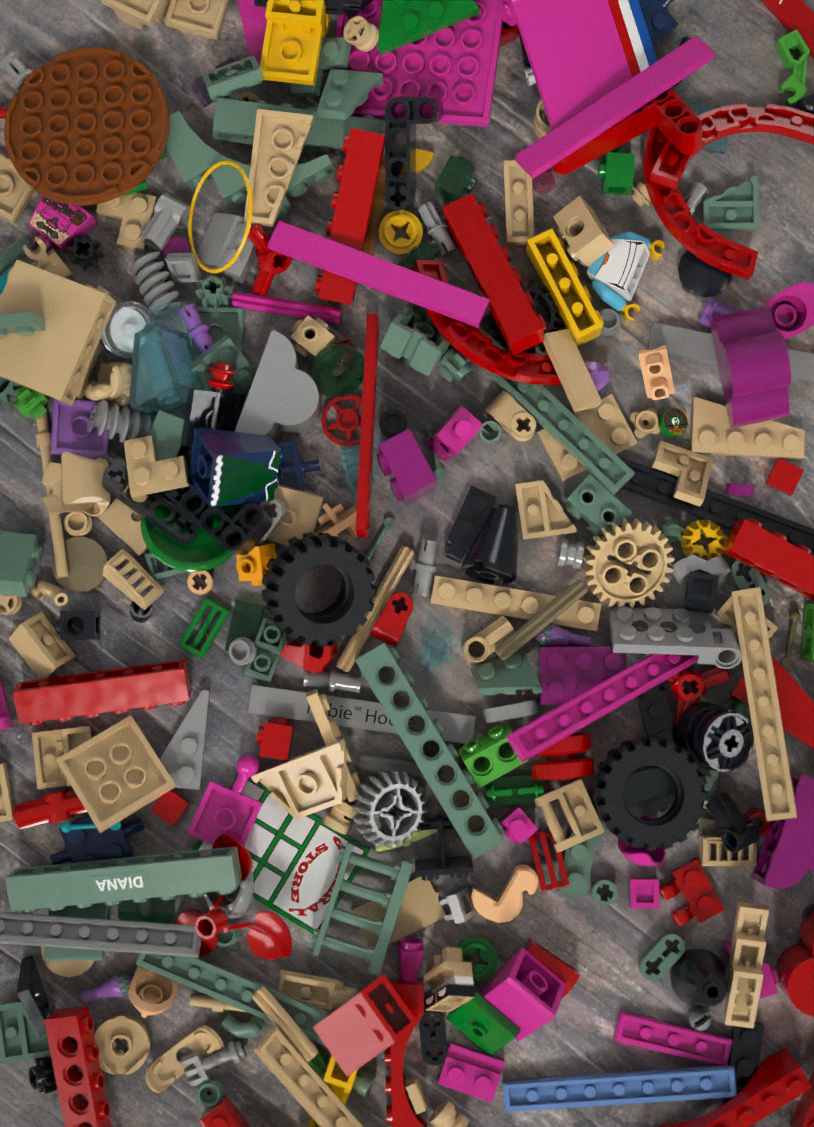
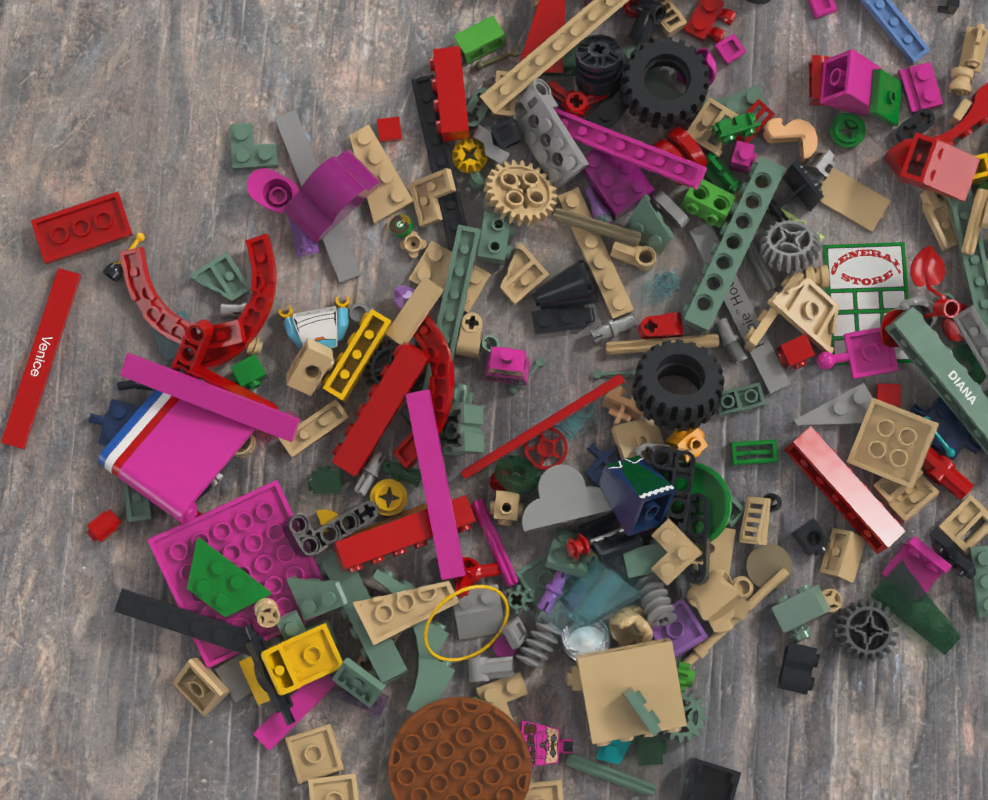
camera: 130 degrees left, 5 degrees down
tan plate [23,236,71,278] -> none
tan arm [31,580,68,606] -> none
black gear [67,234,104,271] -> none
light nougat bush [187,571,214,595] -> none
clear green tile [224,600,265,652] -> none
light grey plate [229,637,257,665] -> none
red hand [280,640,338,673] -> none
sand green fence [310,840,415,976] -> none
sand green hinge [353,1070,377,1097] -> none
magenta brick [376,429,437,506] -> none
black plate [379,410,407,438] -> none
dark pink cone [397,936,426,982] -> none
tan hips [423,947,475,1012] -> none
light grey wheel [557,539,584,570] -> none
sand green bush [591,878,618,906] -> none
light nougat hips [638,345,675,400] -> none
sand green beam [638,931,685,981] -> none
black dish [678,250,733,298] -> none
magenta tile [725,483,755,496] -> none
bright green piece [774,29,810,107] -> none
none -> green hinge [711,112,762,144]

